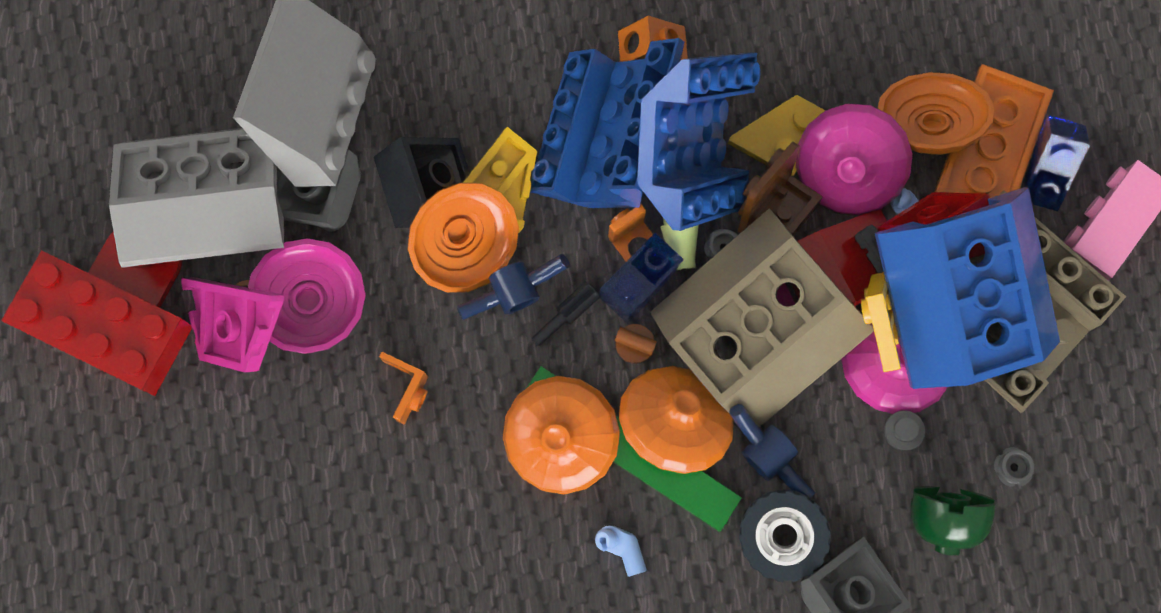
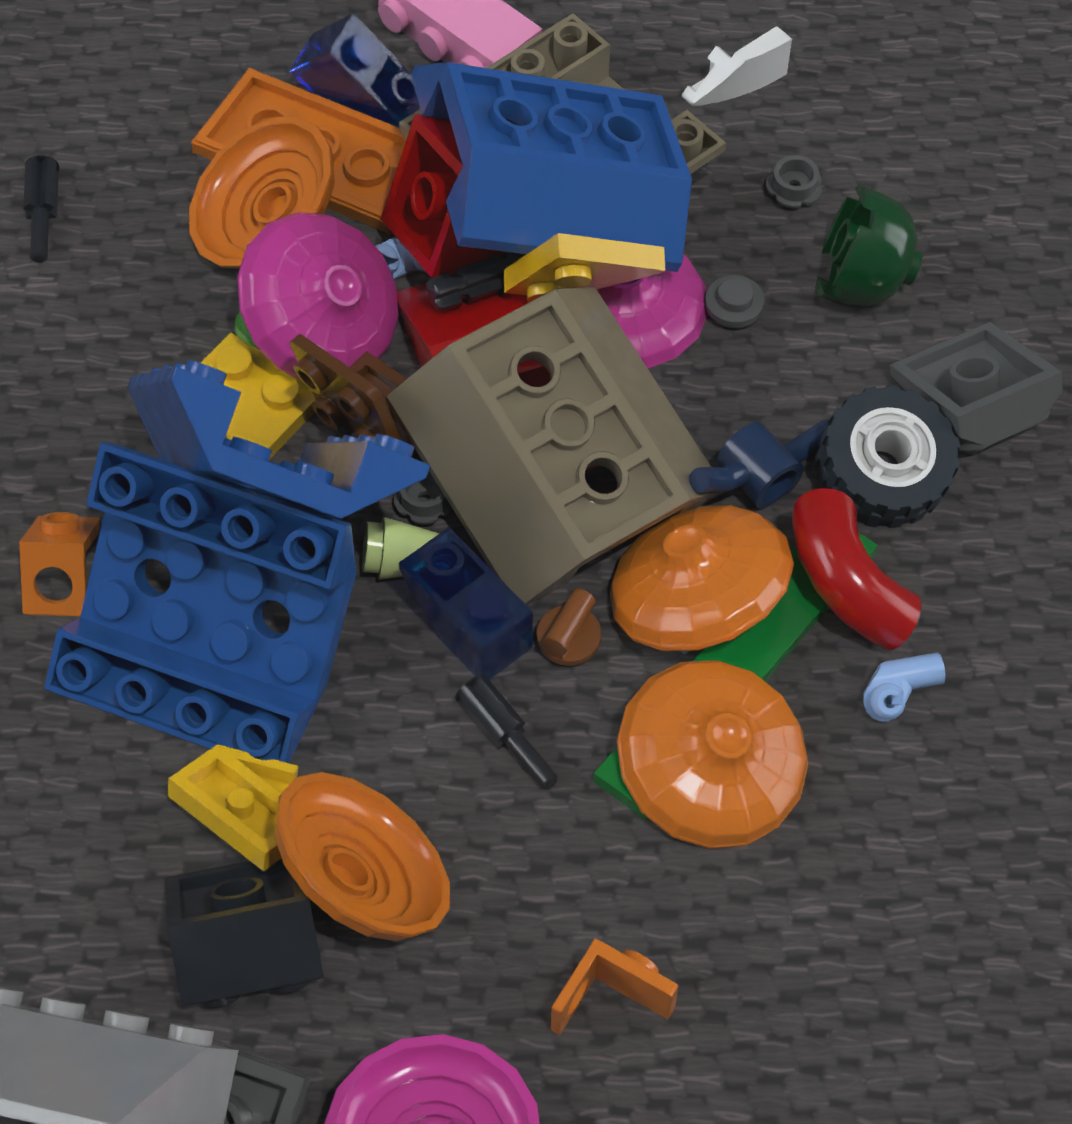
camera: 85 degrees left, 20 degrees down
dark blue piece [457,254,570,320] -> none
orange bracket [608,204,666,274] -> none
none -> white slope [682,26,792,106]
none -> red cylinder [793,488,921,650]

